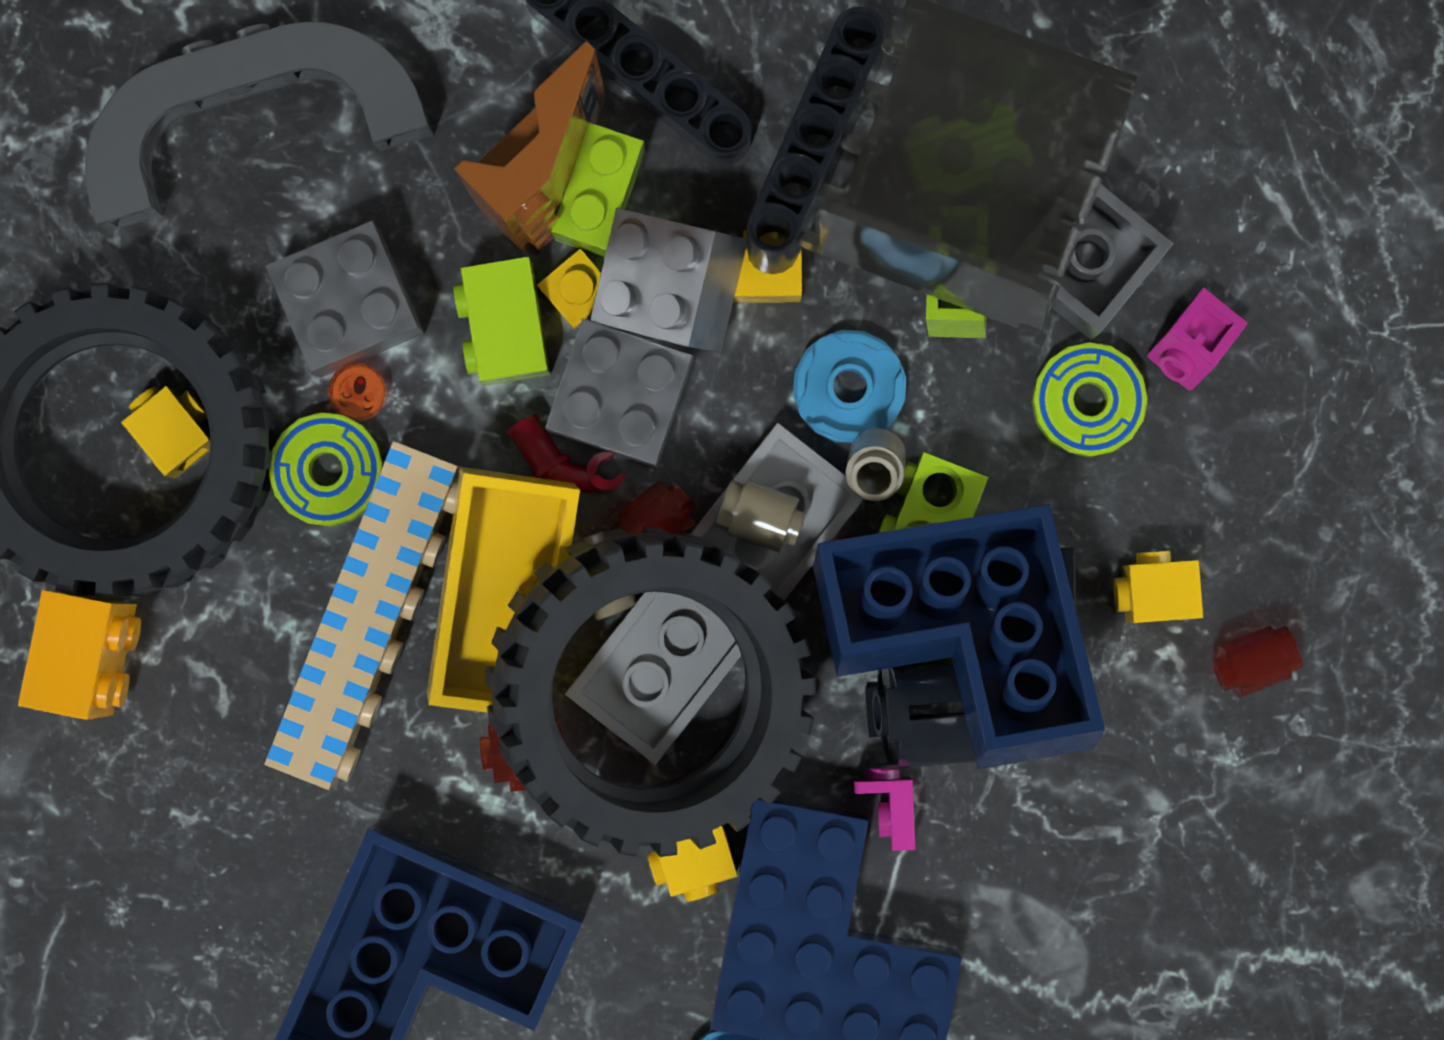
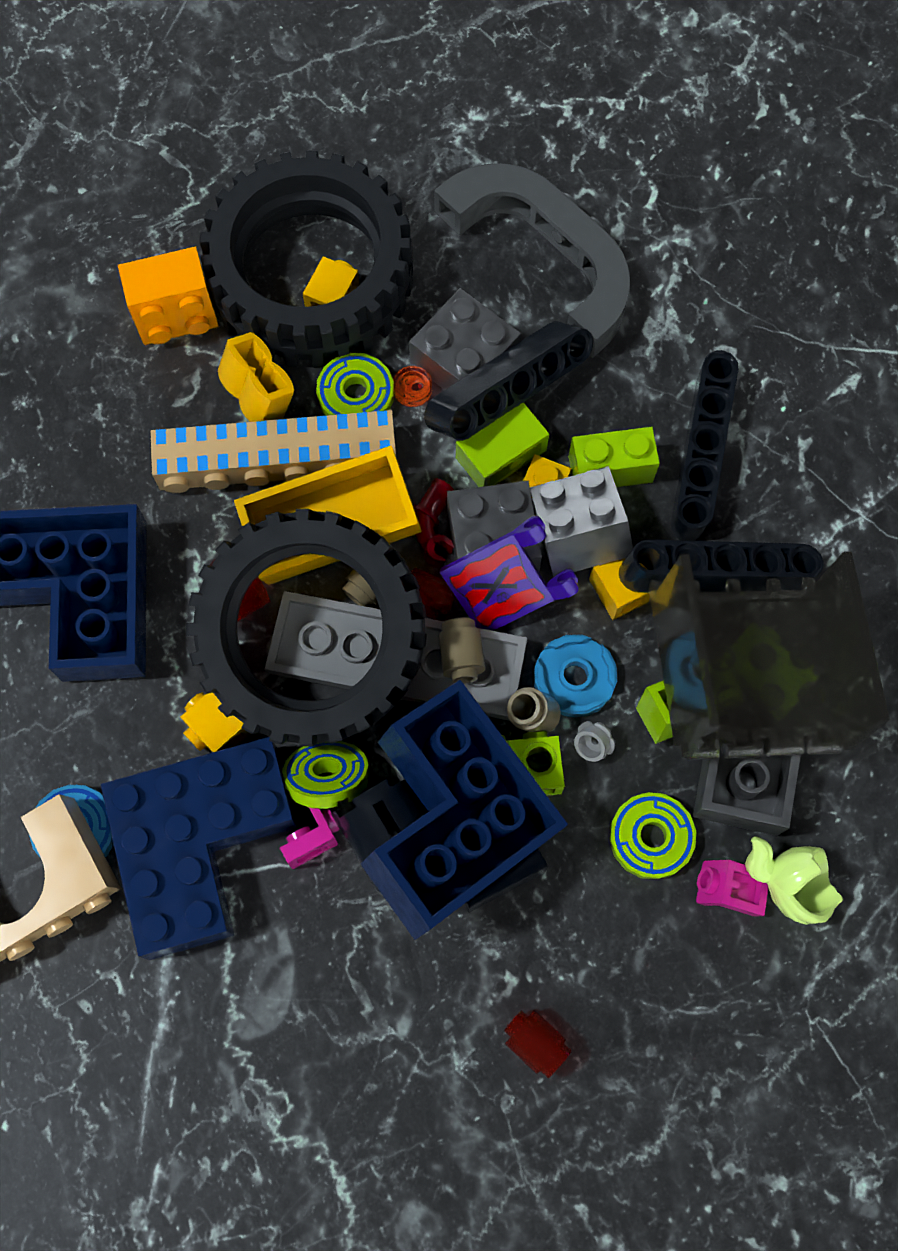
camera: 60 degrees right, 15 degrees down
dark orange piece [454,41,606,253] -> none
yellow brick [1113,551,1203,623] -> none
none -> yellow brick [218,332,294,422]
none -> lime tile [282,741,370,809]
none -> black beam [424,321,593,441]
none -> flag [440,516,579,631]
none -> light grey plate [574,721,615,762]
none -> yellowish green hair [745,836,843,925]

